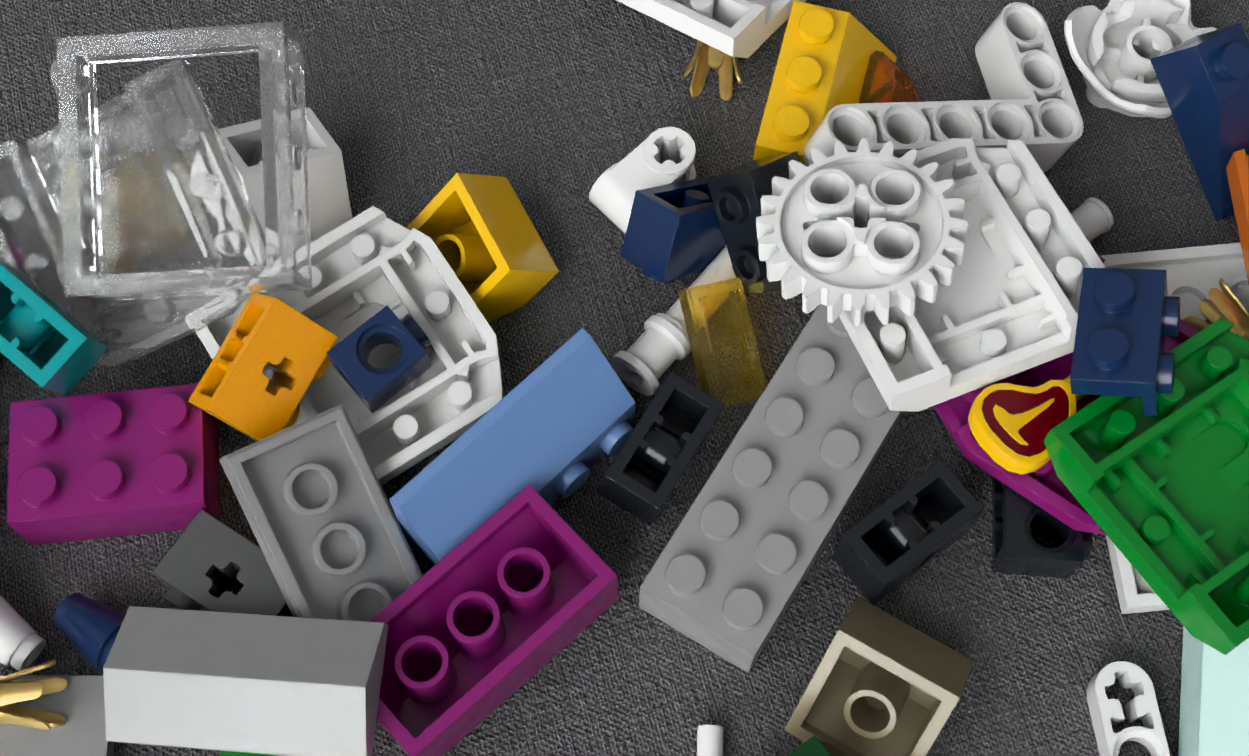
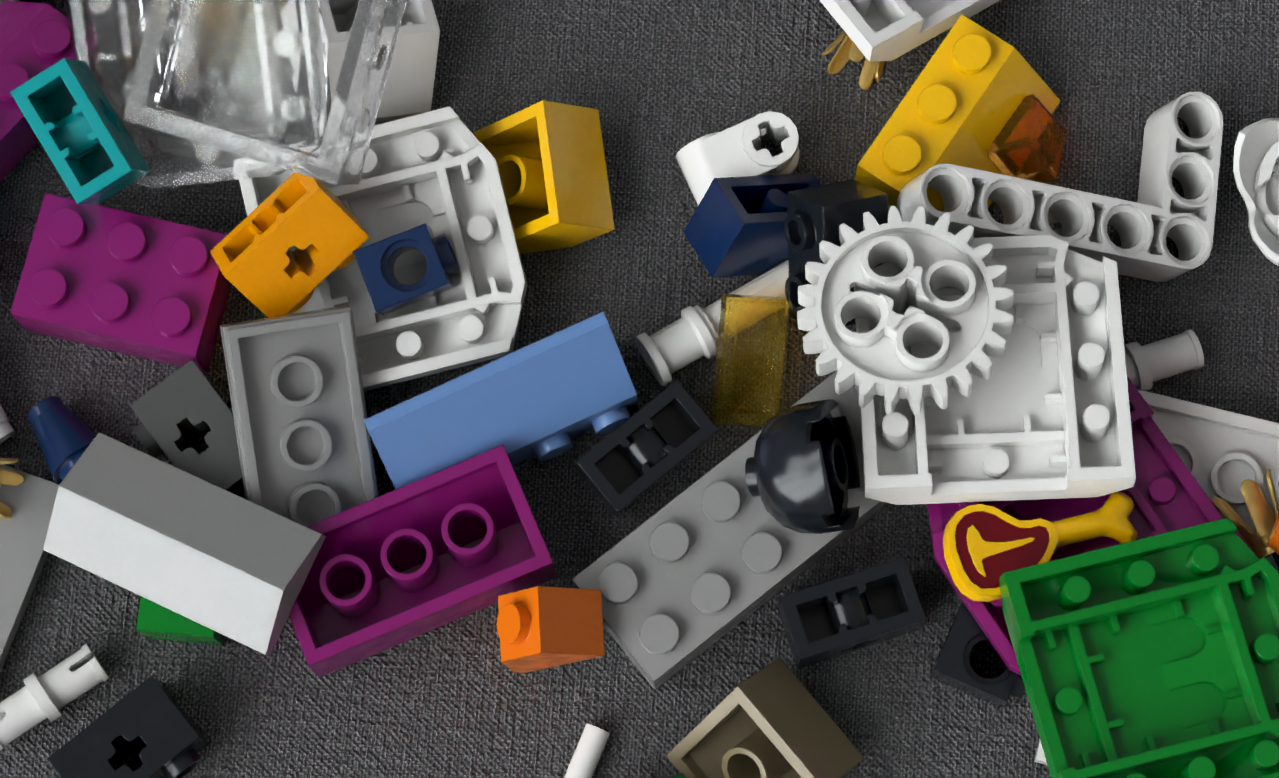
camera: 25 degrees right, 10 degrees up
dark blue bracket [1070,268,1180,416] -> none
none -> orange slope [497,586,605,673]
none -> black cylinder [745,399,860,534]

